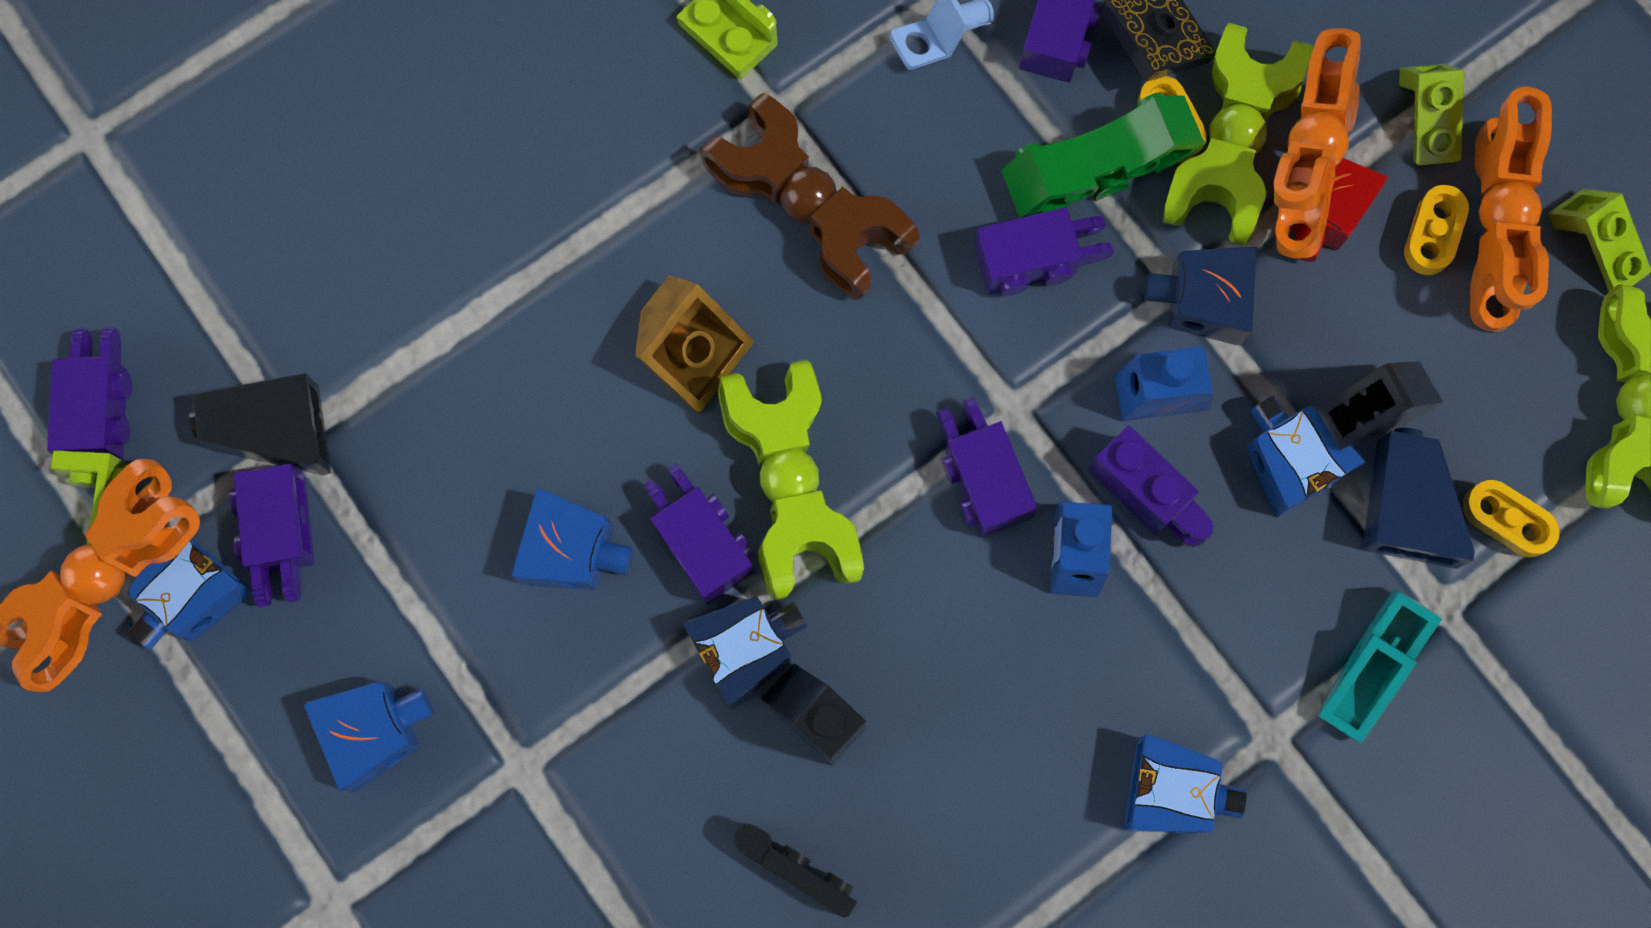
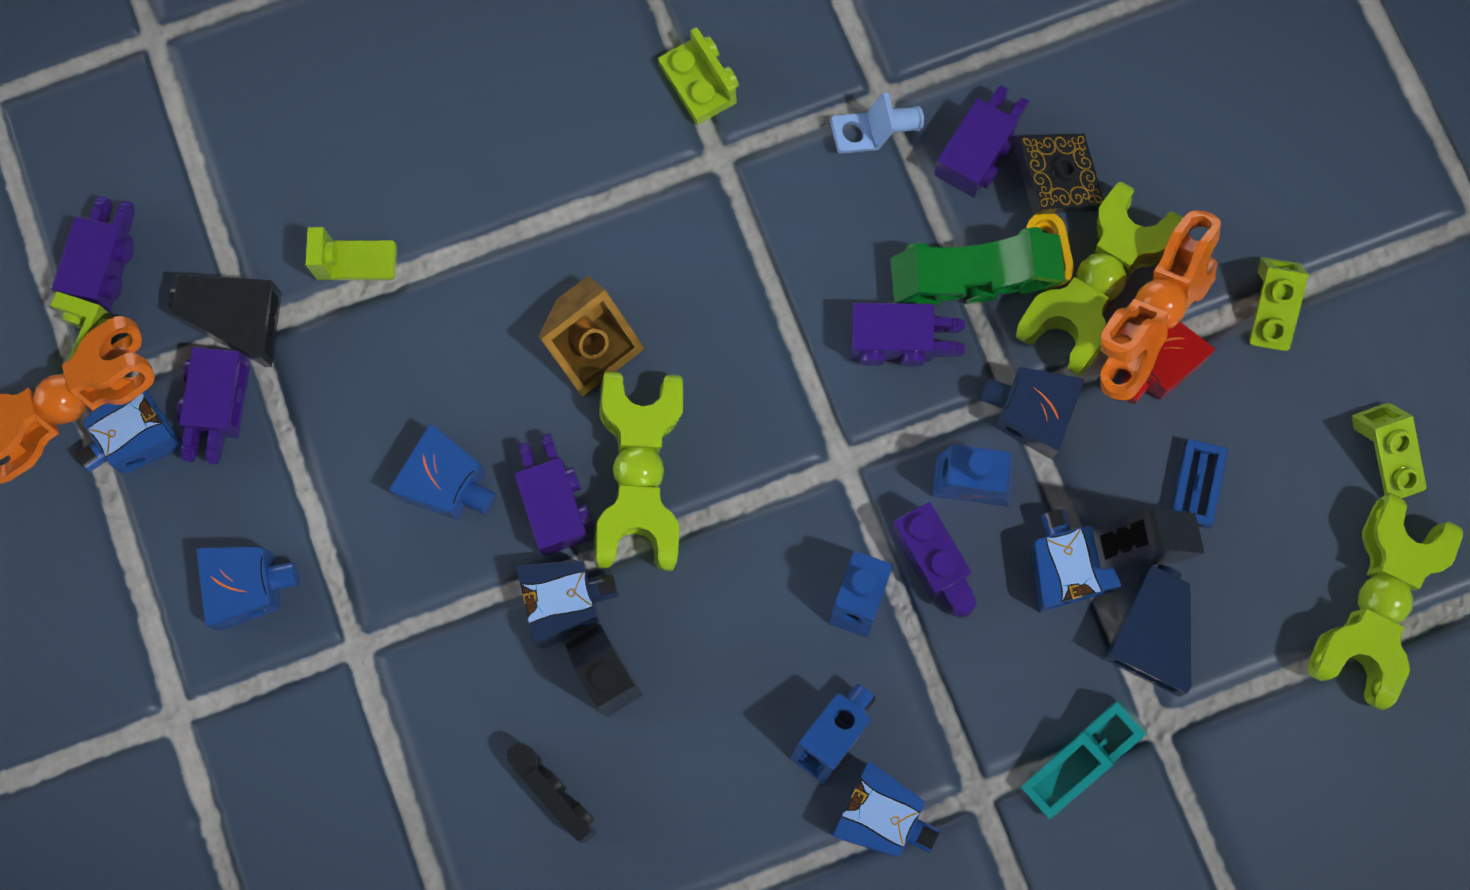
camera: 20 degrees right, 0 degrees up
reddish brown piece [699,93,920,300] -> none
dark purple hinge [936,397,1038,538] -> none
yellow plate [1404,185,1469,275] -> none
yellow plate [1463,480,1560,557] -> none
orange piece [1470,86,1552,332] -> none
none -> lime bracket [305,227,397,280]
none -> blue torso [790,684,876,785]
none -> blue tile [1171,439,1228,529]

